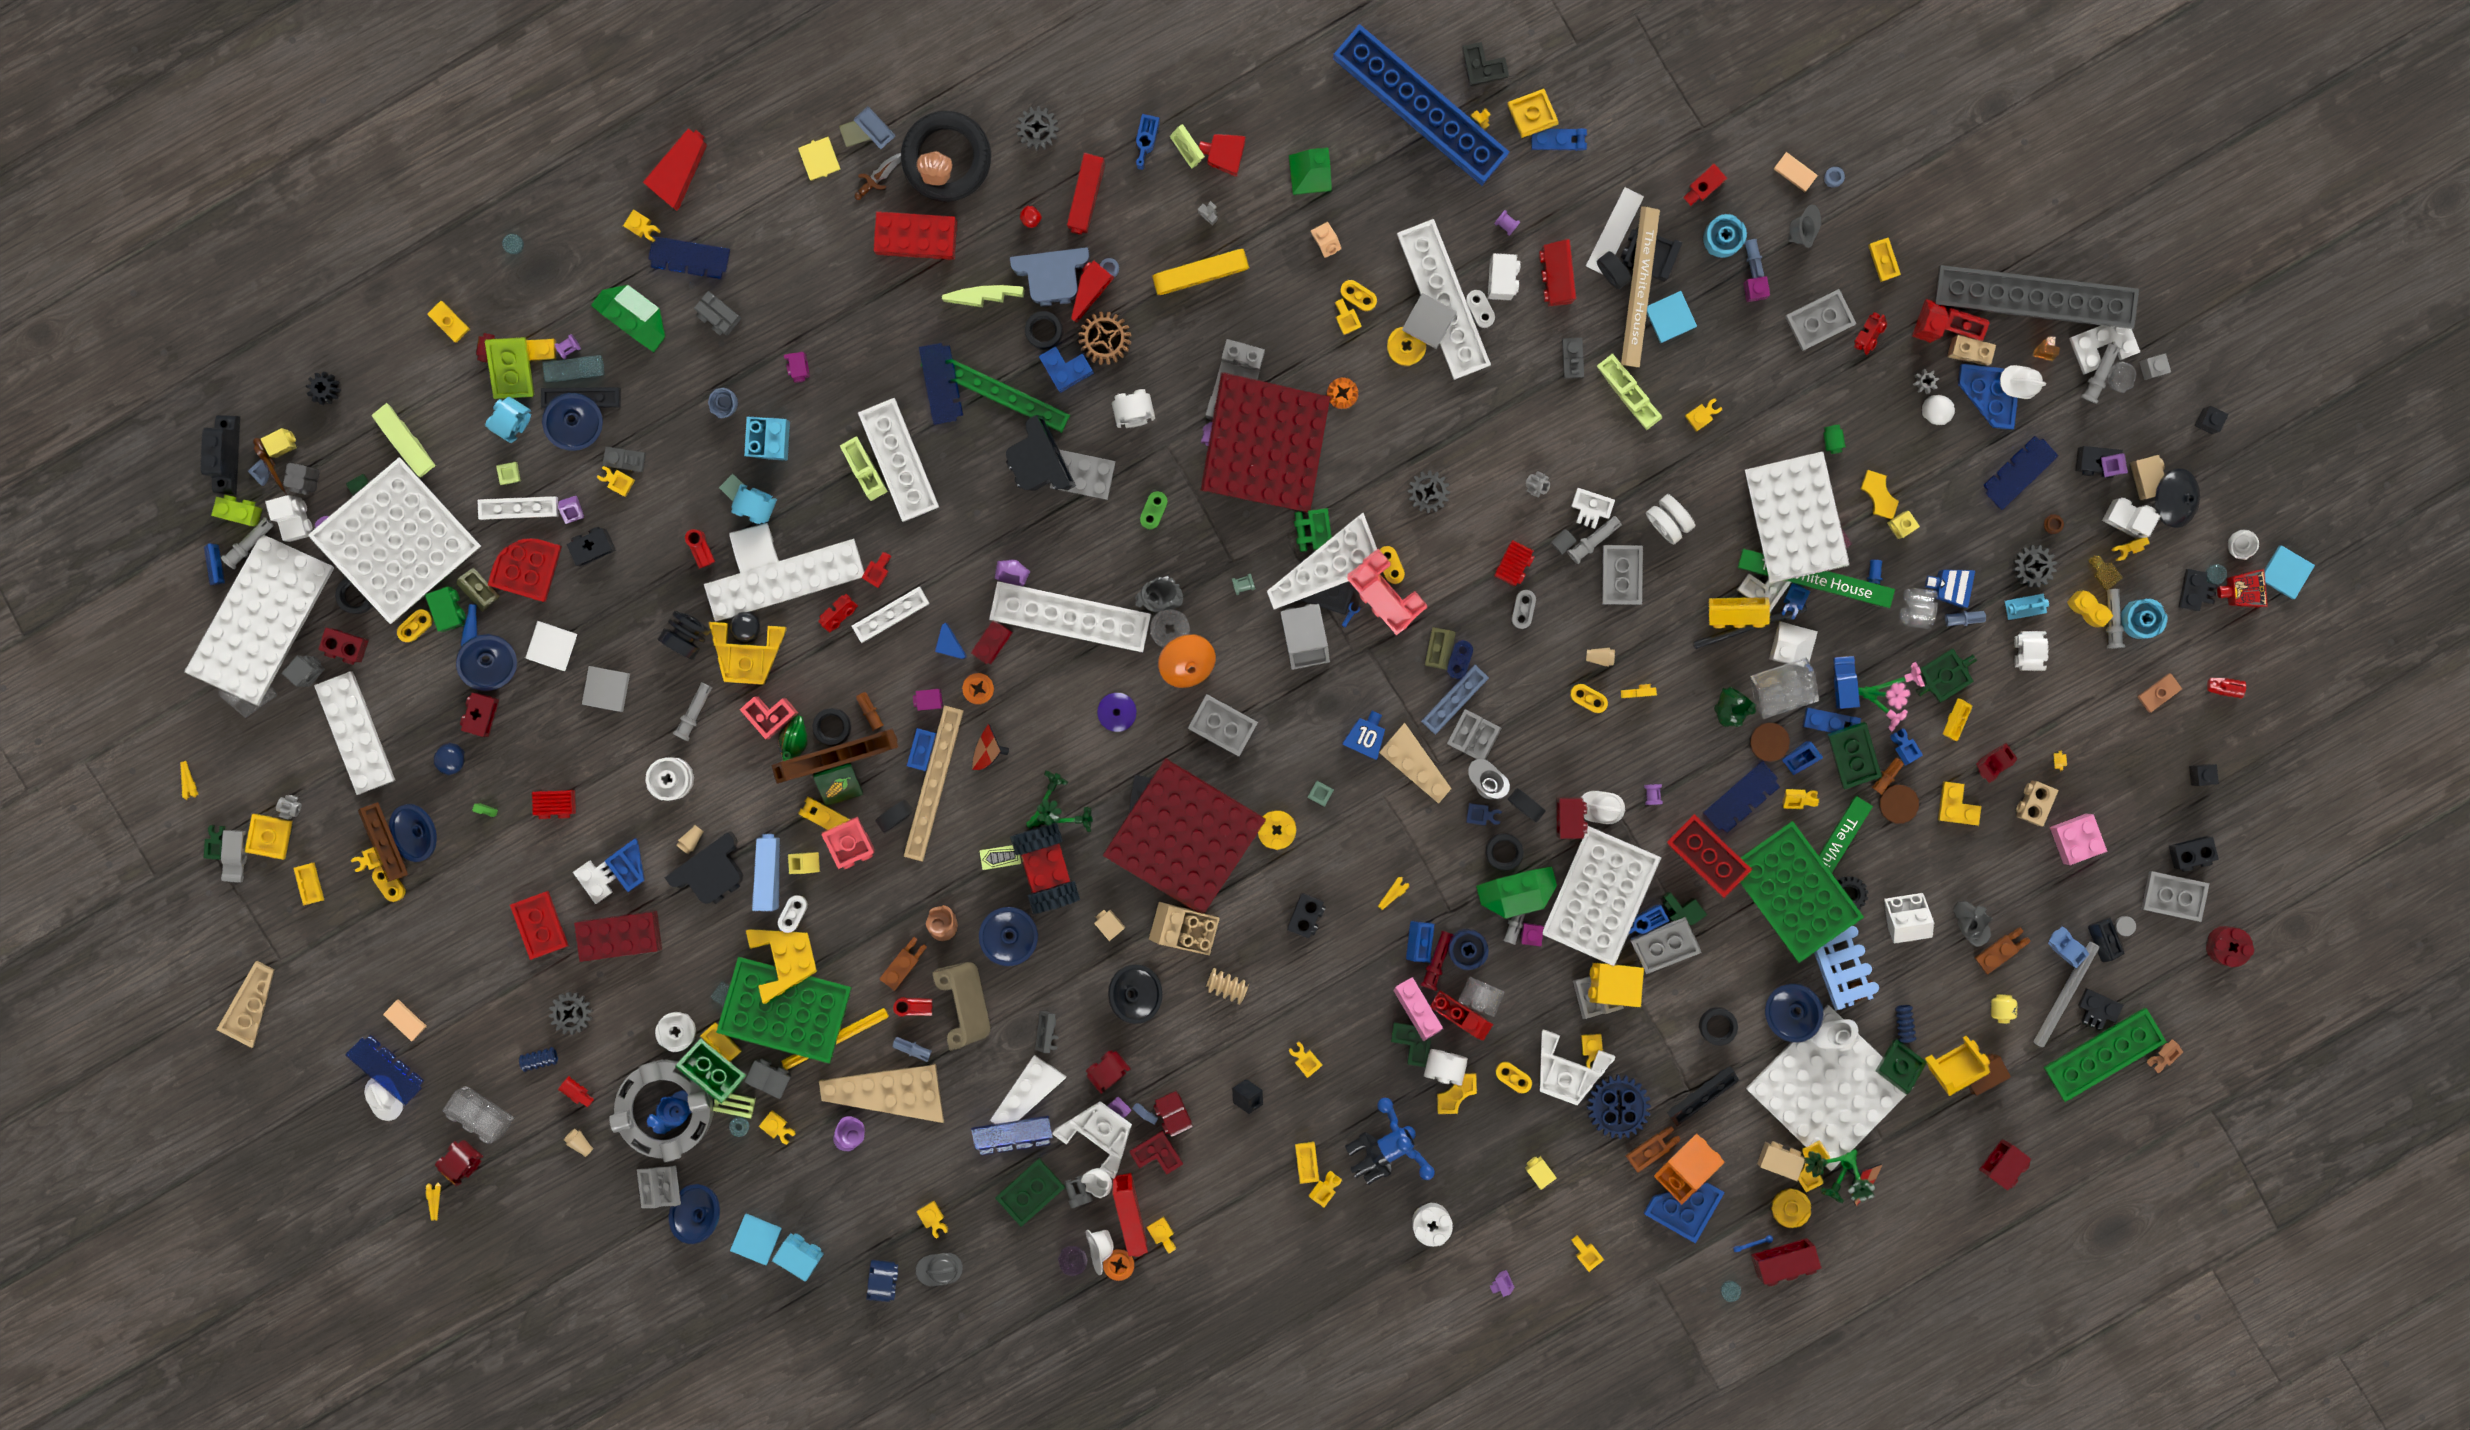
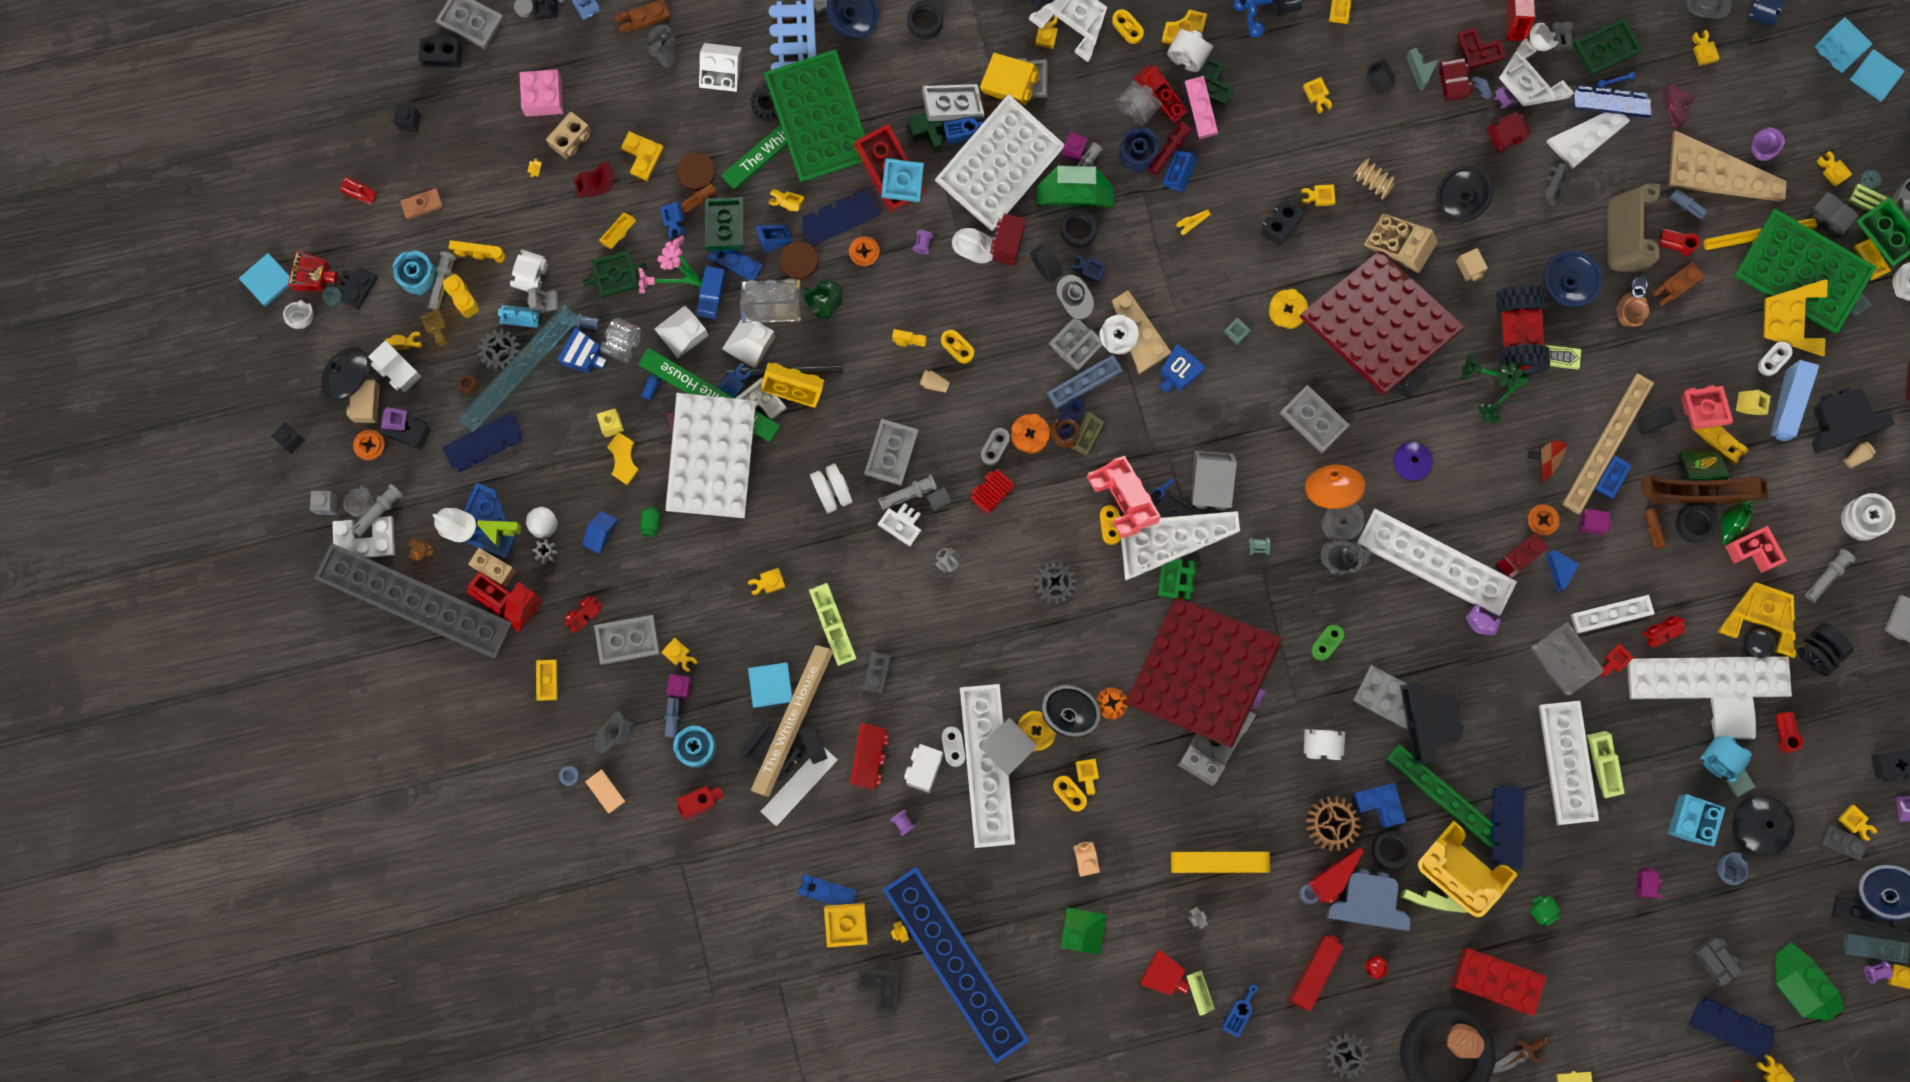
camera: 160 degrees left, 10 degrees down
none -> orange gear [353,430,385,461]
none -> yellow plate [449,240,506,263]
none -> clear light blue plate [458,305,579,432]
none -> lime slope [477,520,521,548]
none -> light grey bracket [528,288,558,313]
none -> blue slope [582,511,619,554]
none -> white slope [655,306,709,359]
none -> yellow plate [661,638,698,673]
none -> orange gear [849,236,880,267]
none -> medium azure tile [881,158,924,202]
none -> orange plate [1011,414,1050,454]
none -> black dish [1041,685,1100,739]
none -> reddish brown piece [1050,419,1080,448]
none -> white plate [1100,315,1139,354]
none -> yellow plate [1301,185,1335,206]
none -> sand green slope [1406,48,1438,91]
none -> yellow windscreen [1418,821,1518,917]
none -> clear brick [1530,622,1604,696]
none -> green head [1530,895,1561,926]
none -> blue hinge [1597,72,1636,89]
none -> sand blue axle [1632,273,1648,298]
none -> clear pink slope [1663,85,1695,128]
none -> black dish [1733,795,1795,856]

